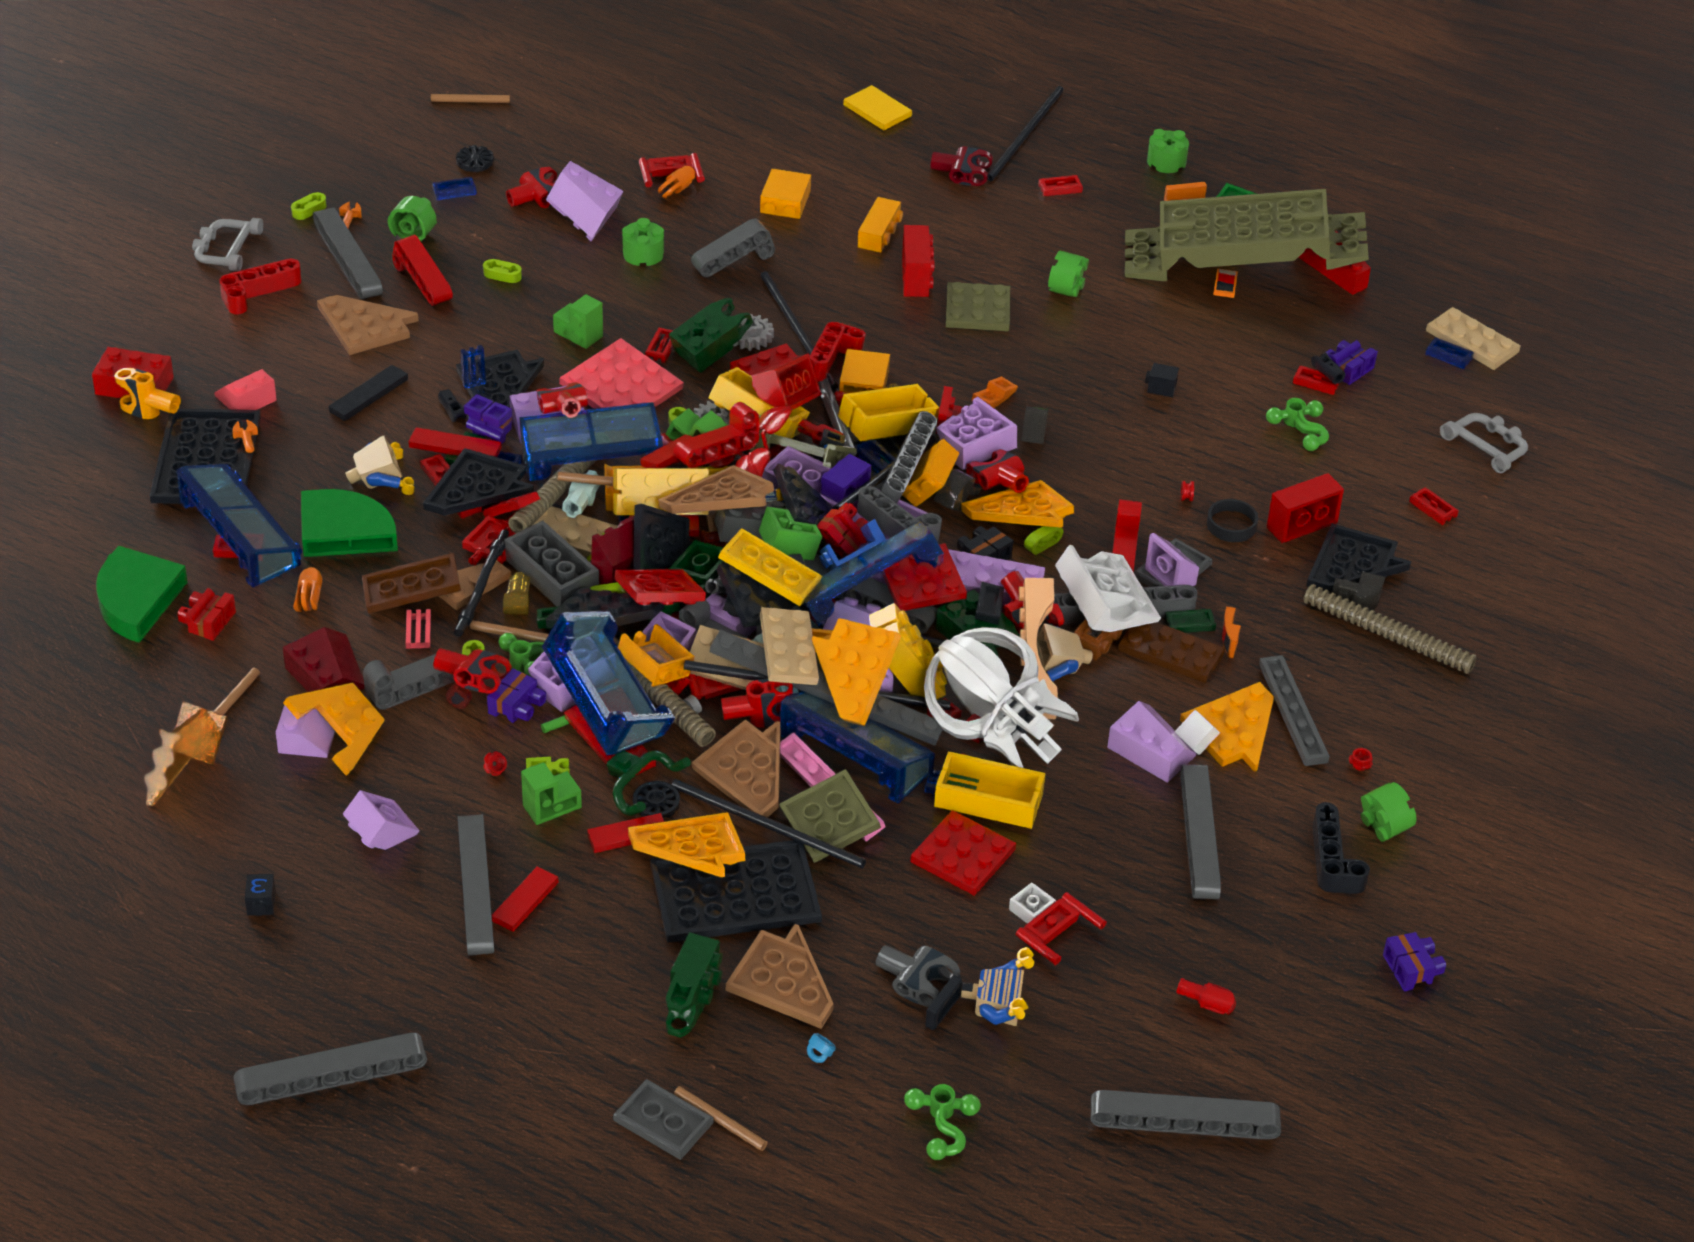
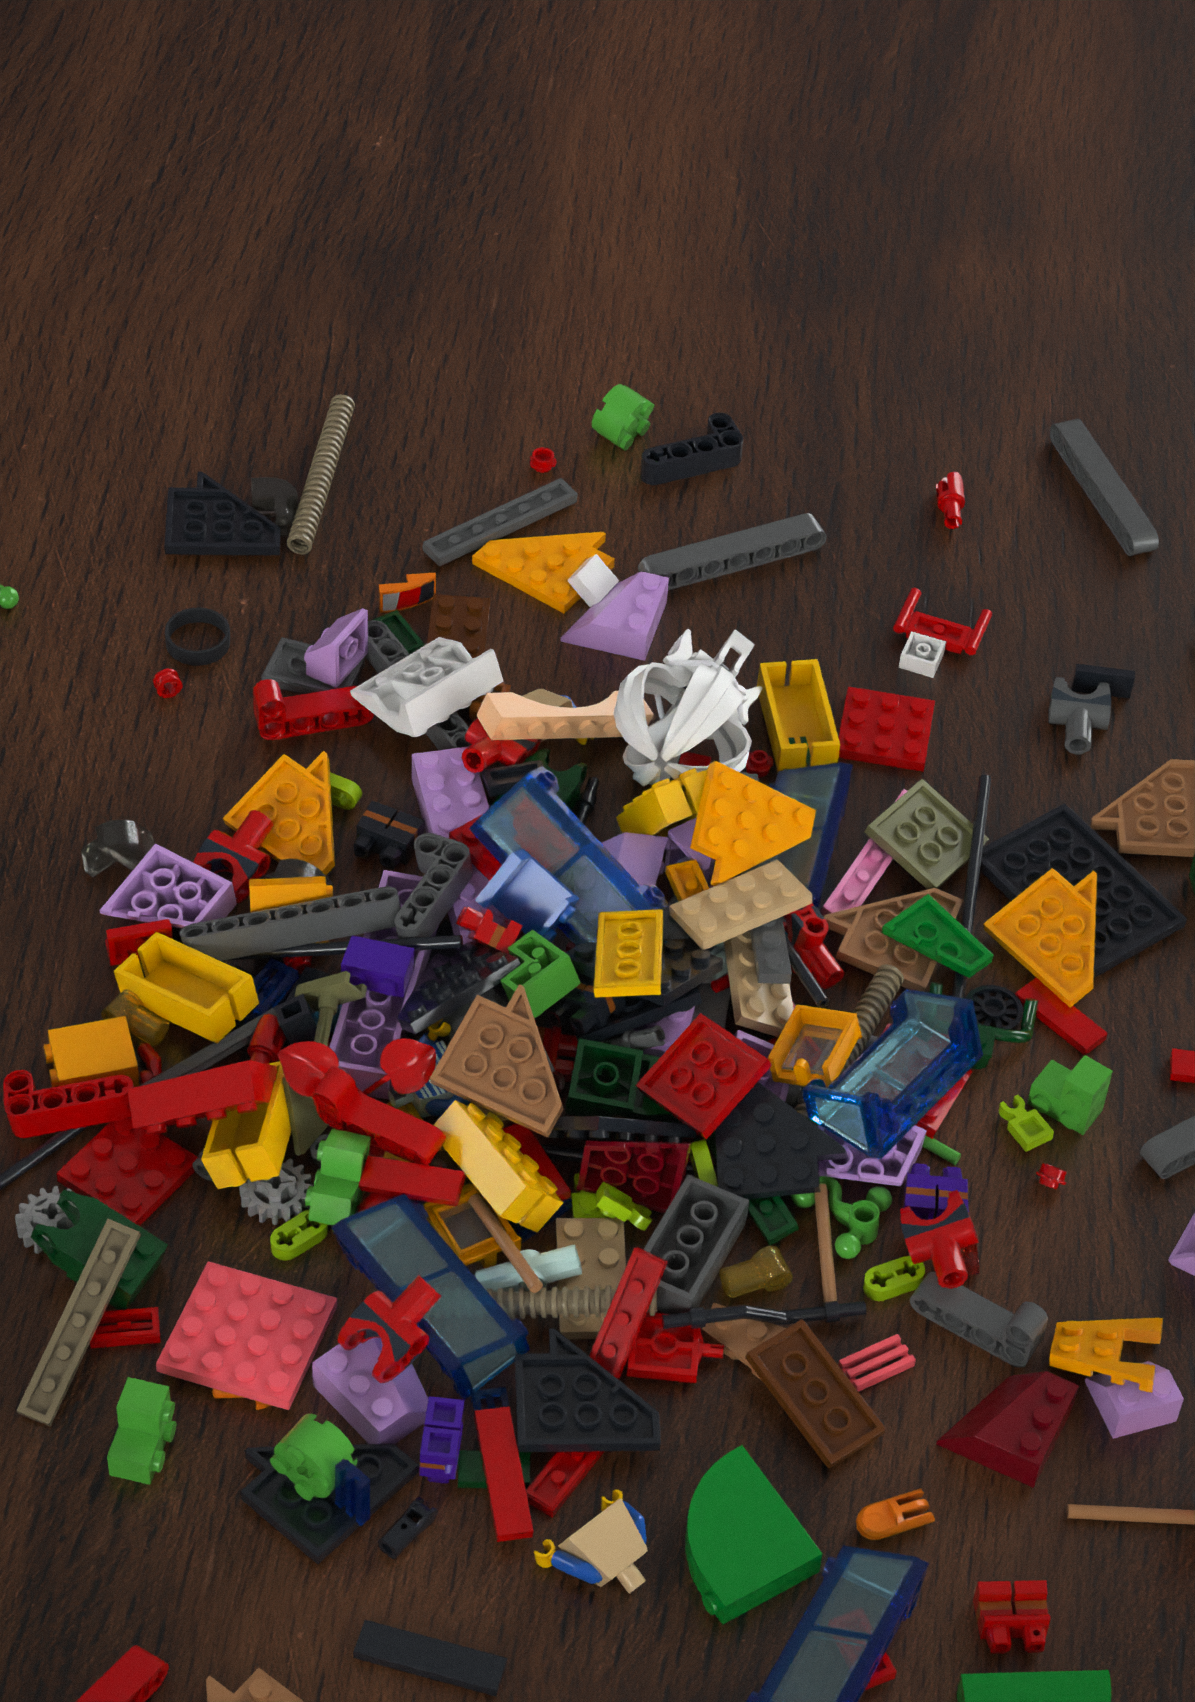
camera: 115 degrees left, 5 degrees up
lime beam [483,259,522,283] -> none
torso [961,947,1034,1026] -> none
orange slope [971,376,1018,408] -> none
red brick [1266,473,1344,543] -> none
dark purple hips [1383,932,1446,992] -> none
red tile [1409,487,1459,525] -> none
none -> dark tan plate [16,1219,141,1427]
none -> bright green brick [270,1414,358,1500]
none -> green wing [881,894,994,978]

